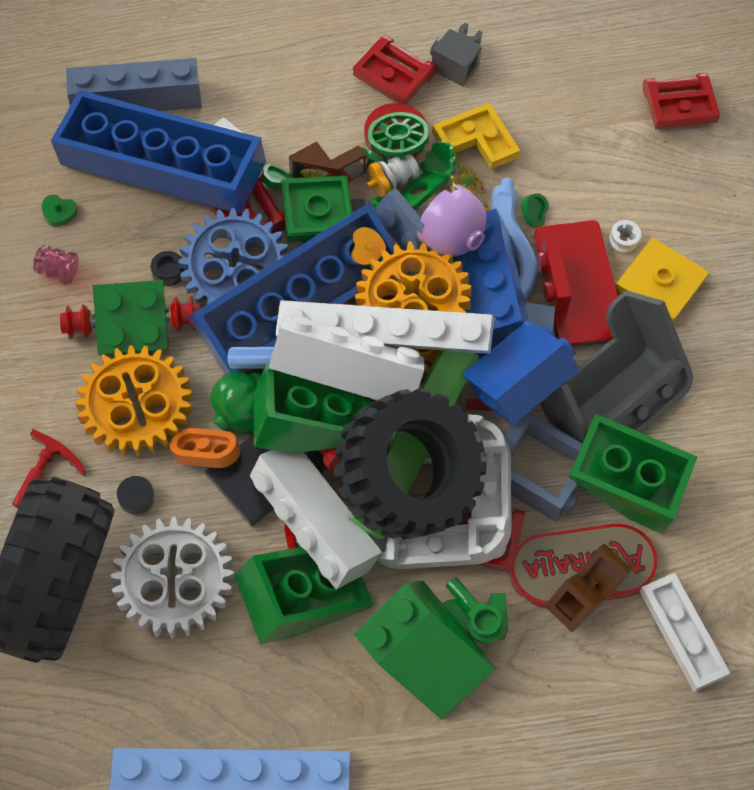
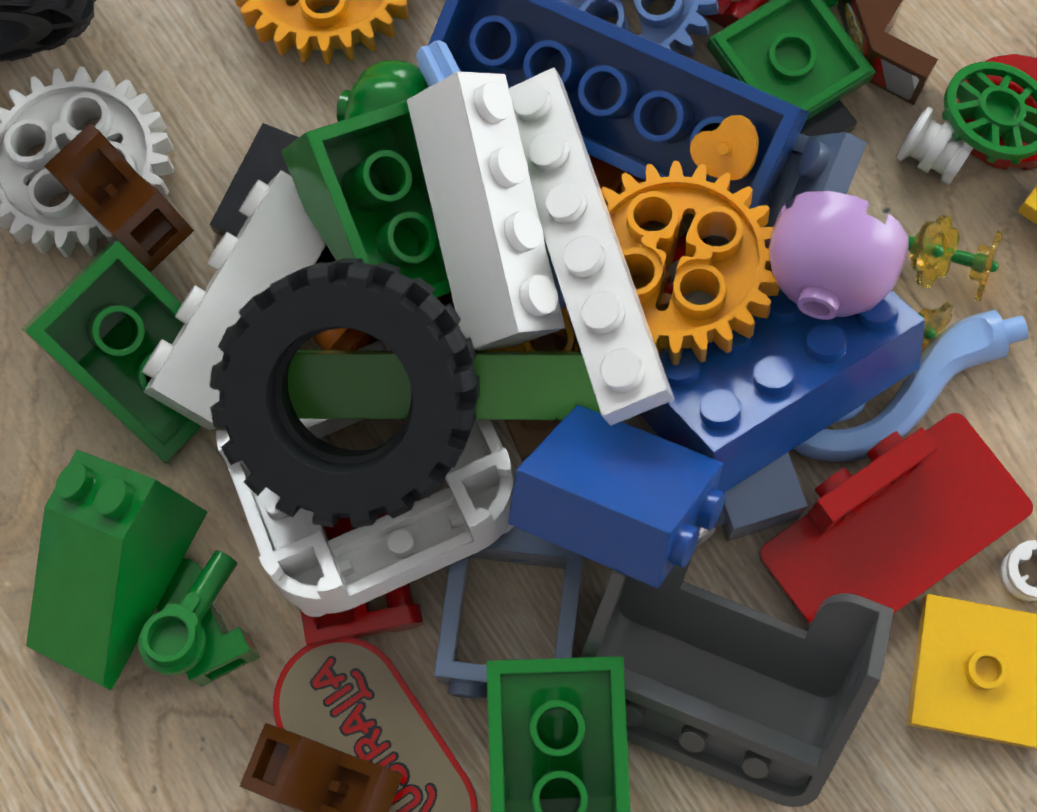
camera: 70 degrees right, 10 degrees up
black tile [117,476,155,514] -> none
orange plate [170,428,241,468] -> none
green piece [361,147,388,168] -> none
light orange piece [367,162,391,197] -> none
green piece [370,142,458,210] -> none
green piece [521,193,549,228] -> none
none -> reddish brown slope [44,124,194,272]

